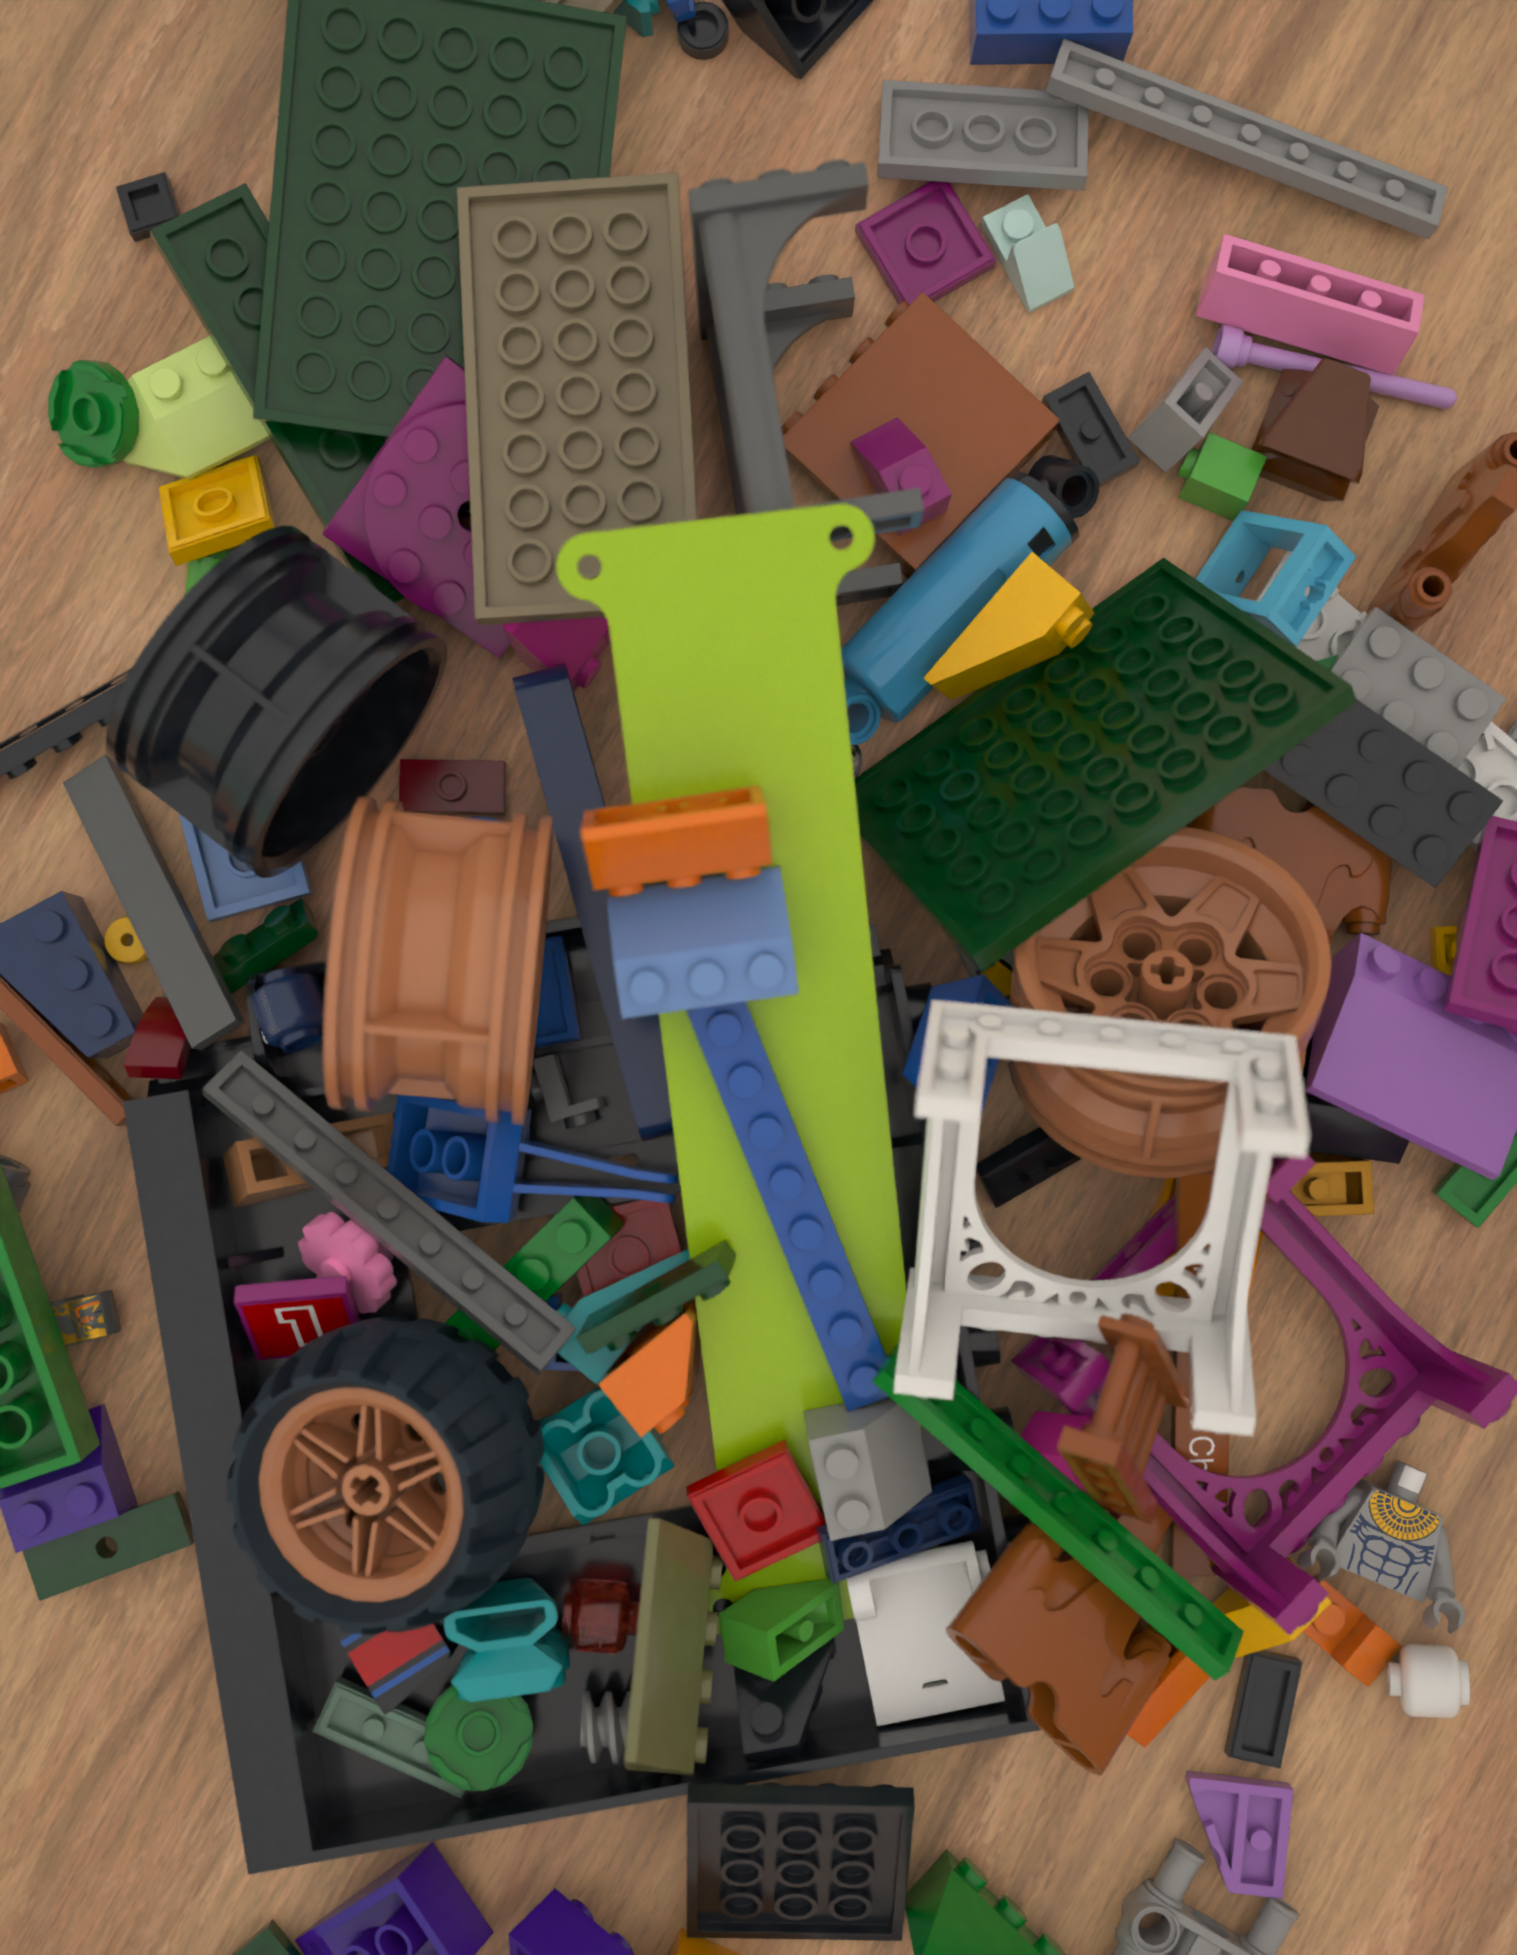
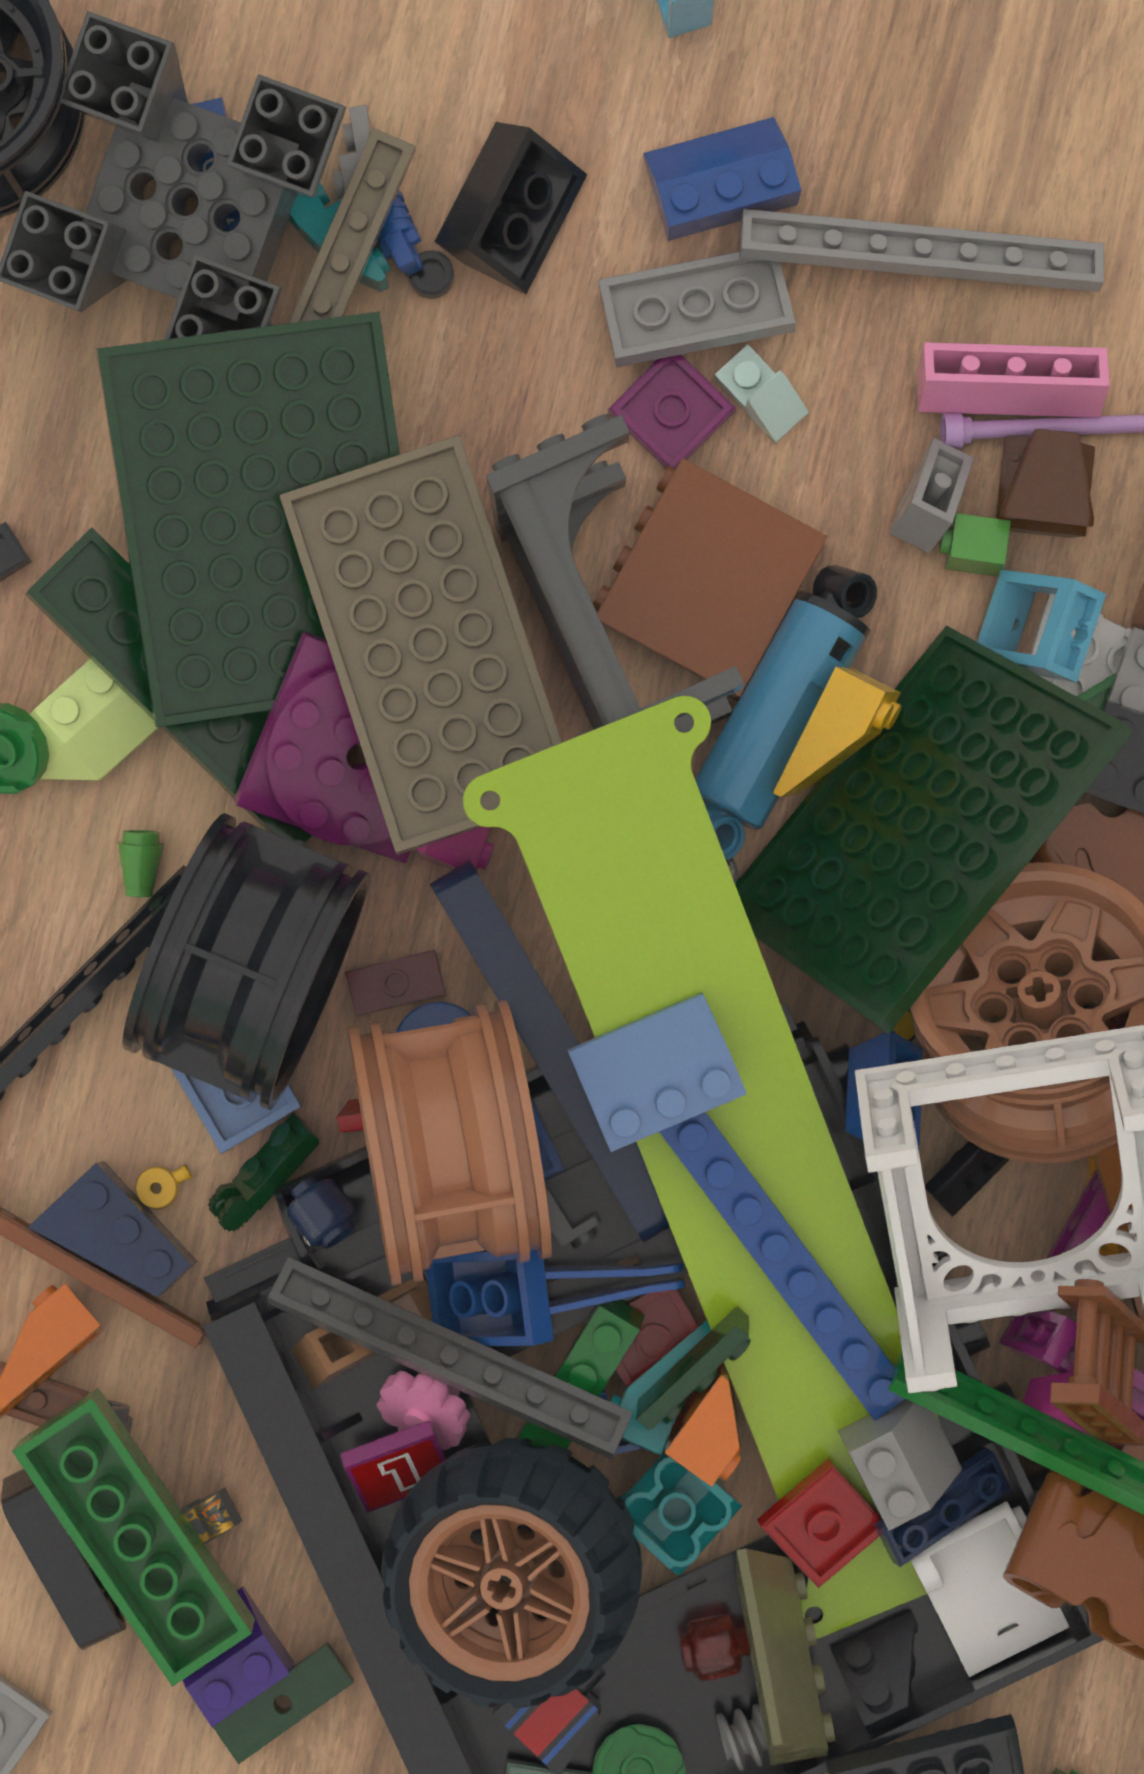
camera: 10 degrees left, 0 degrees up
dark grey tile [63,755,245,1050] -> none
dark red slope [123,997,191,1079] -> none
yellow tile [158,455,276,566] -> none
teal piece [444,1578,571,1702] -> none
orange slope [581,785,772,896] -> none
bright green slope [718,1579,845,1682] -> none
magenta slope [850,417,952,536] -> none
black plate [1042,372,1140,487] -> none

